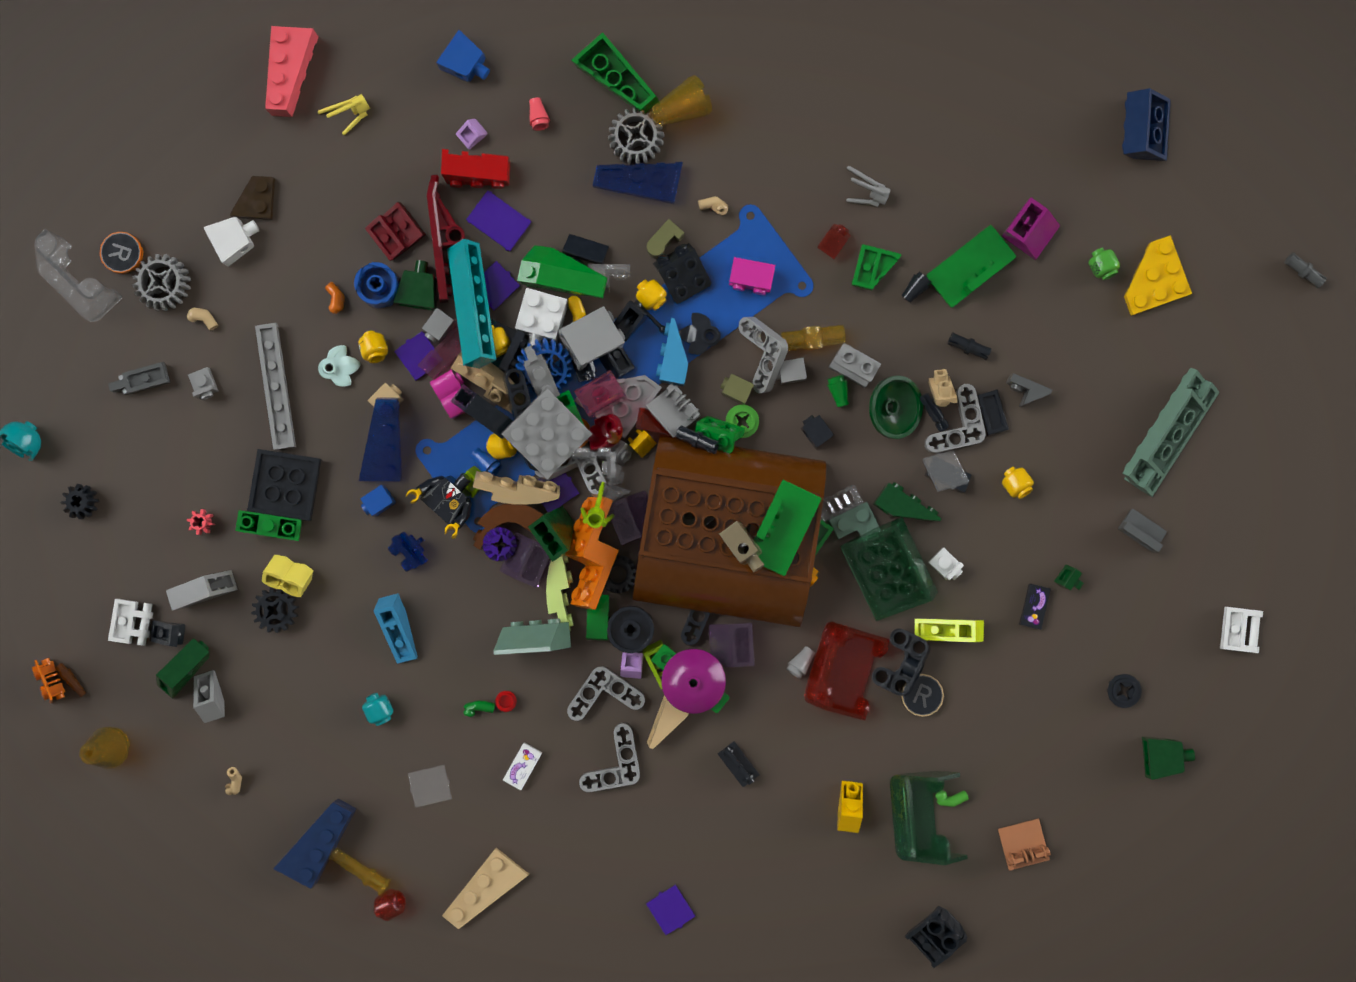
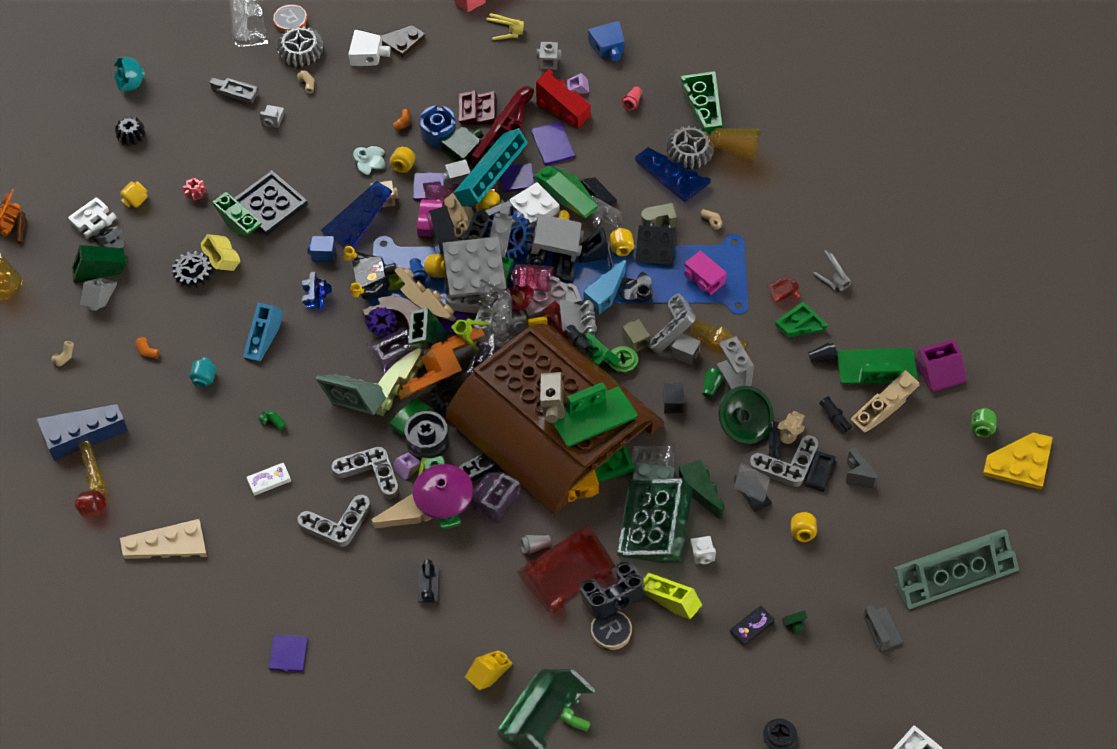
camera: 35 degrees right, 30 degrees down
light grey slope [166,570,238,611] -> none
light grey plate [255,323,296,450] -> none
clear piece [408,765,452,808] -> none
red plate [495,690,517,712] -> none
dark blue slope [1122,88,1171,161] -> none
none -> yellow head [120,181,147,208]
none -> orange arm [135,337,160,359]
none -> light grey brick [537,42,561,70]
none -> tan slope [850,370,920,433]

